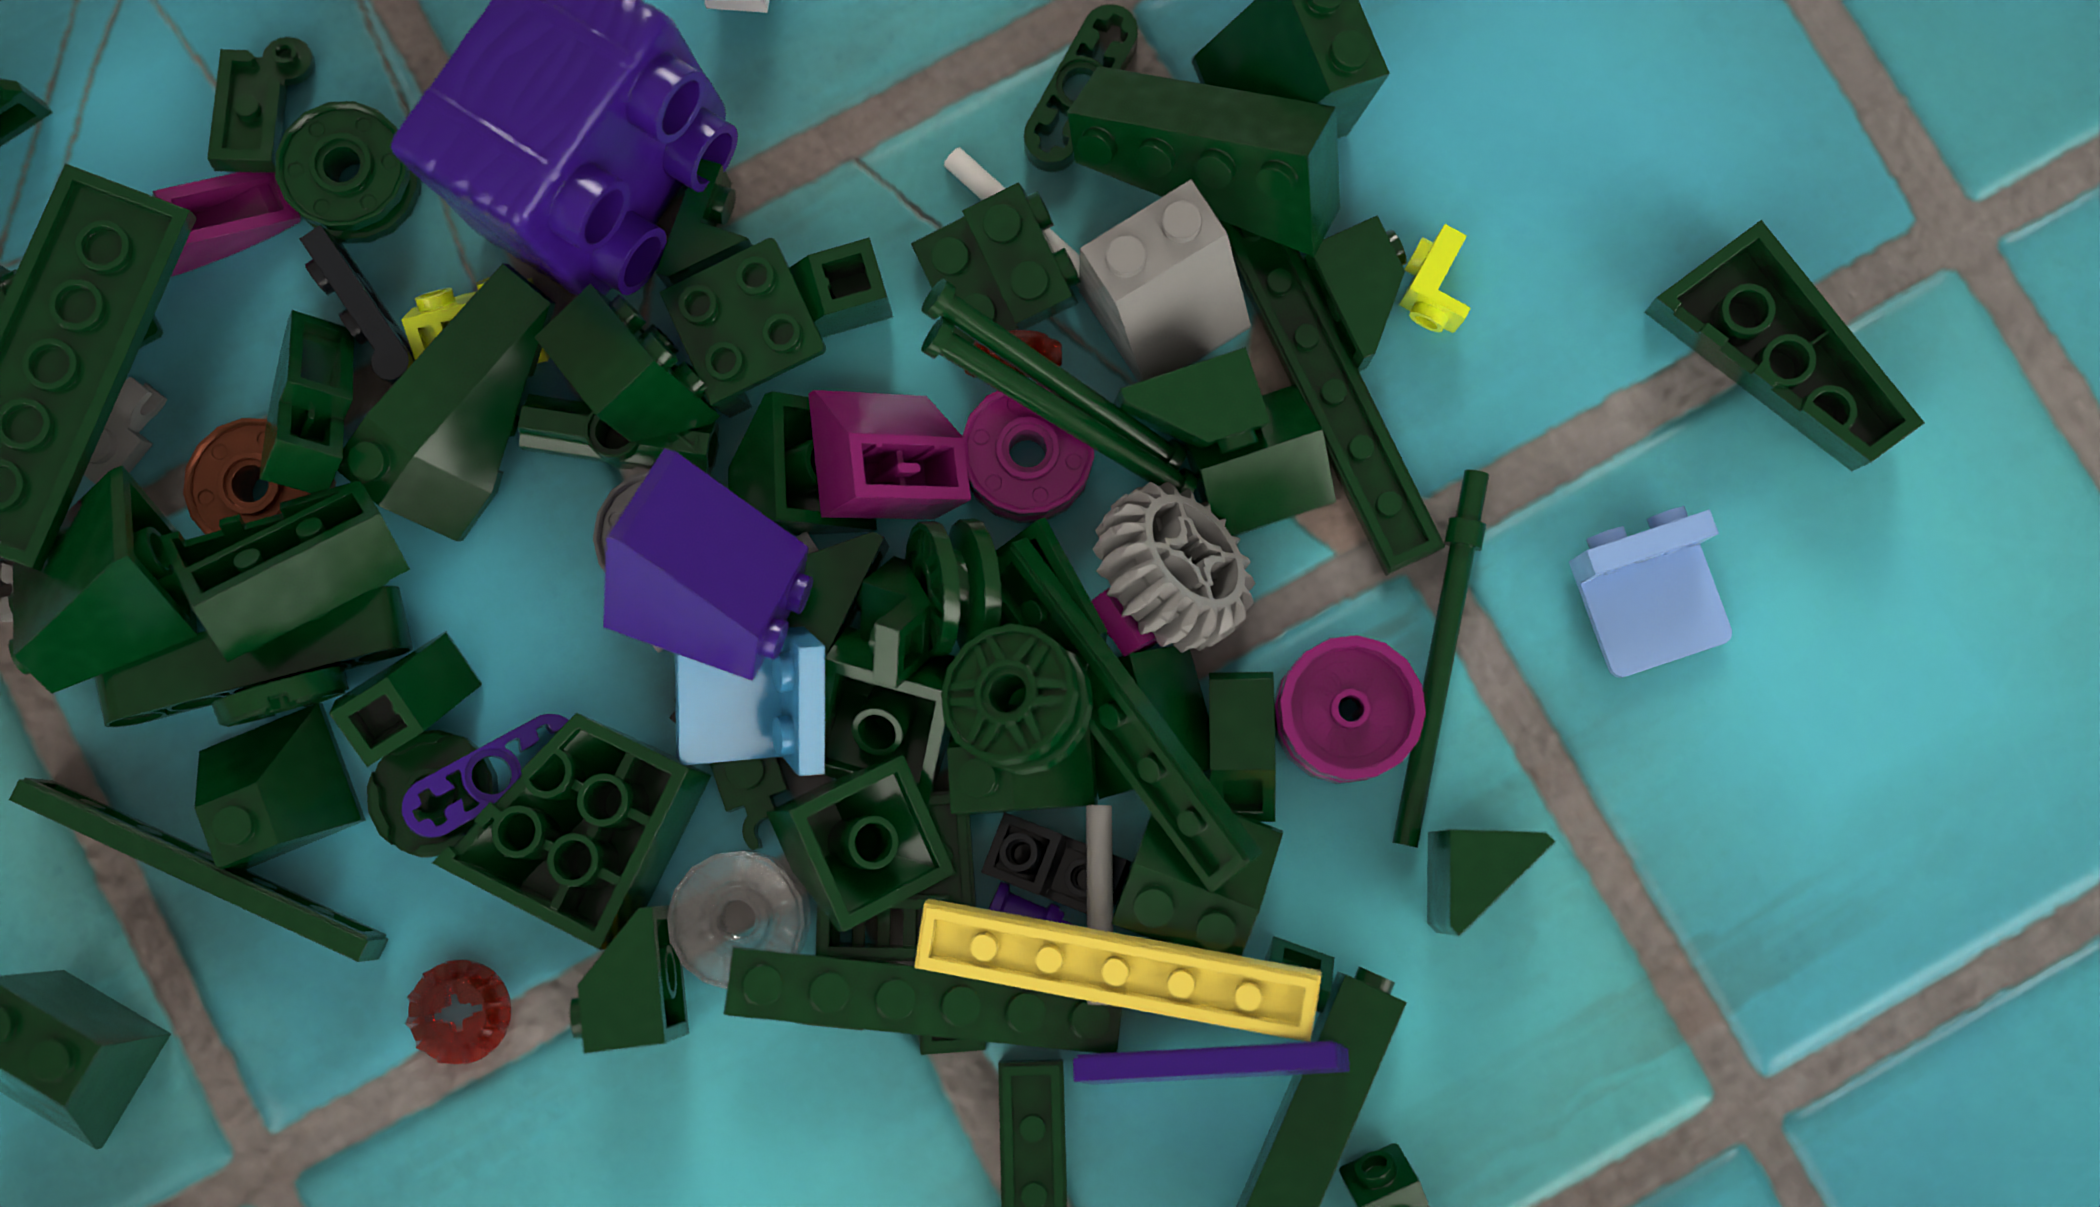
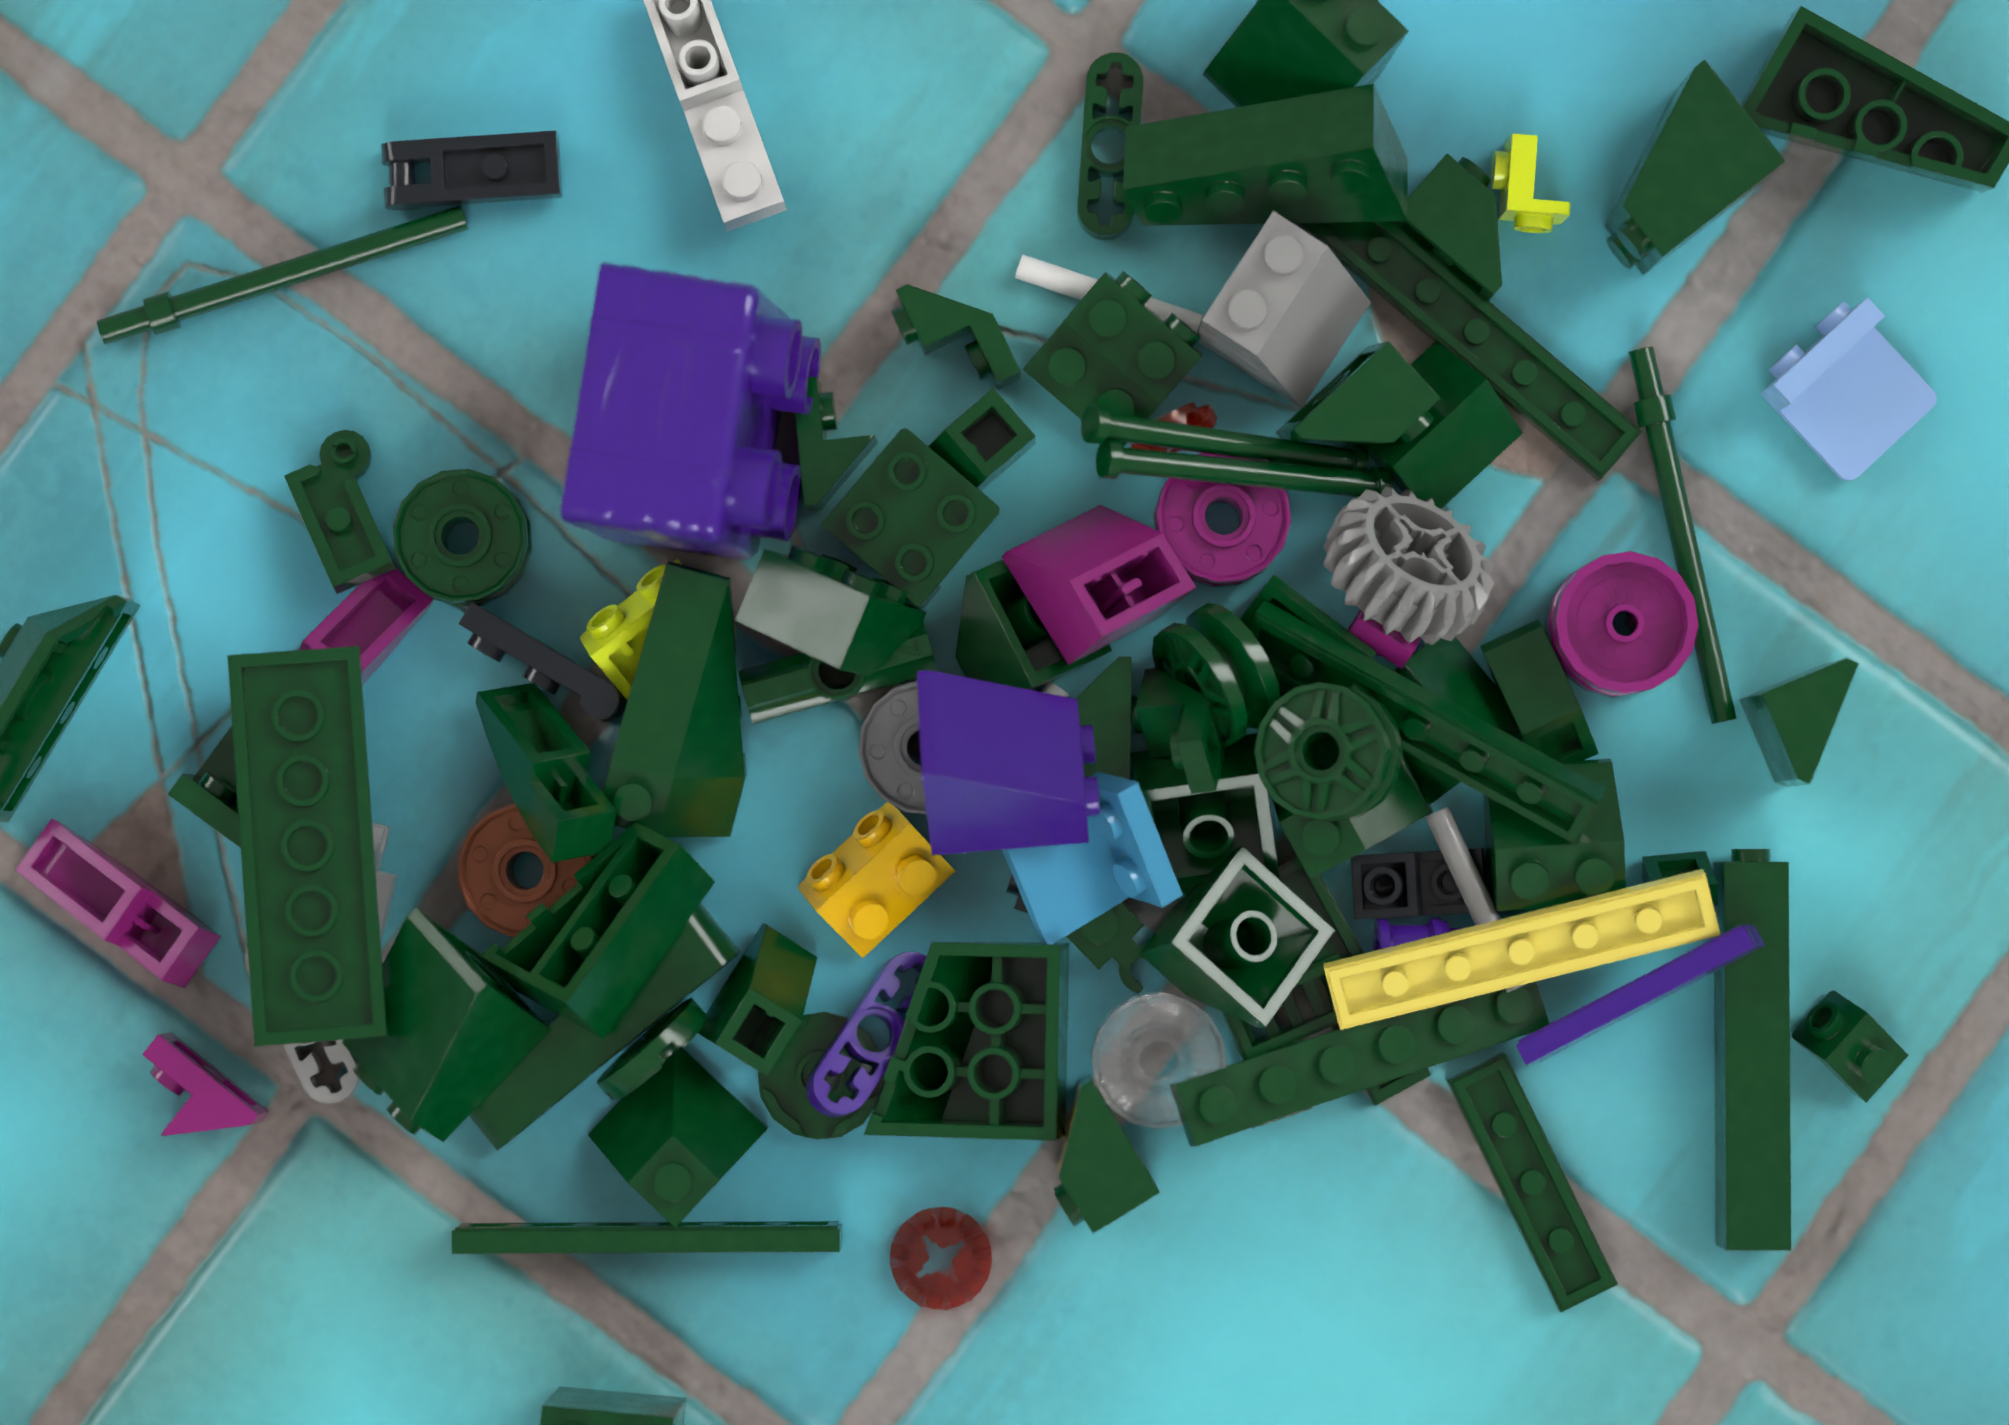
camera: 25 degrees left, 5 degrees up
none -> yellow bracket [798,802,955,959]
none -> dark green slope [891,284,1021,390]
none -> dark green slope [1605,59,1785,275]

